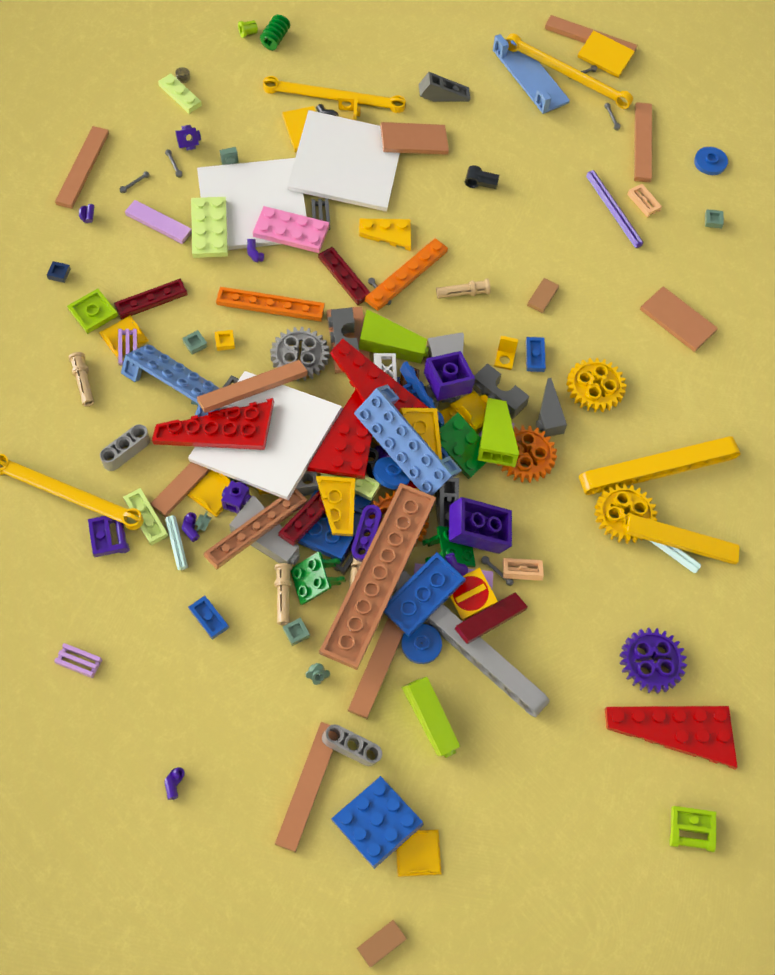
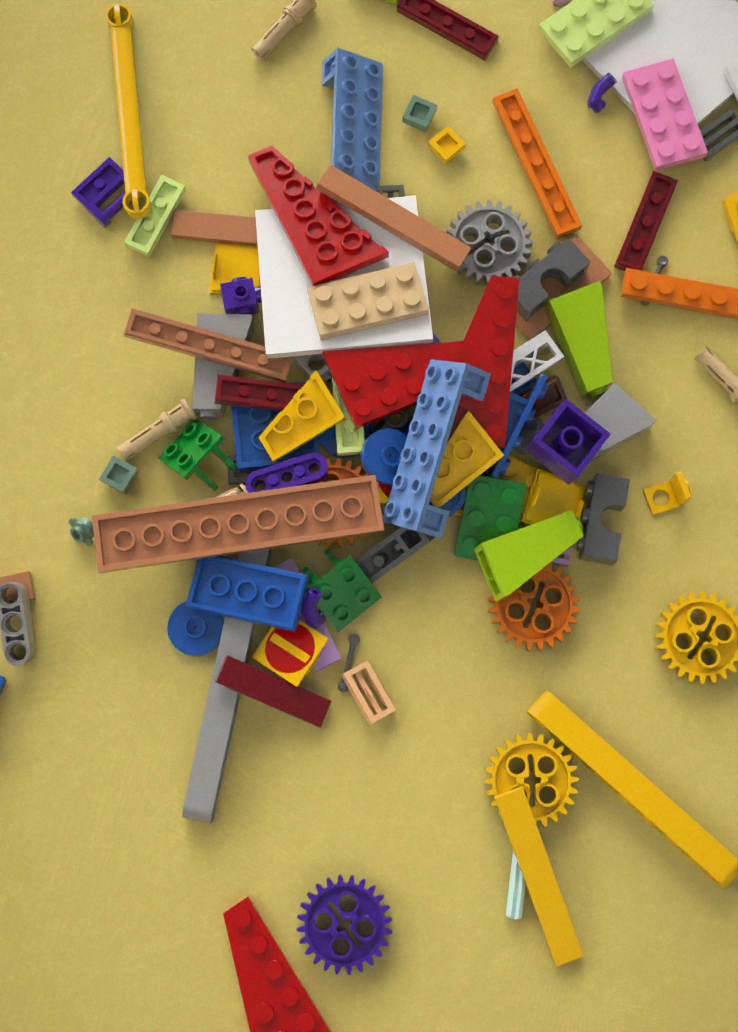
camera: 65 degrees right, 15 degrees up
yellow piece [99,316,149,359] -> none
light grey beam [100,424,150,471] -> none
lavender tile [118,329,137,365] -> none
light aqua axle [165,515,188,570] -> none
dark purple arm [182,512,200,542] -> none
blue plate [188,596,229,640] -> none
sand green plate [195,511,212,531] -> none
nougat tile [348,617,404,719] -> none
lime slope [401,677,460,758] -> none
dark purple brick [449,497,512,554] -> none
blue plate [526,337,546,372] -> none
dark grey slope [536,378,567,437] -> none
none -> tan plate [307,262,429,340]

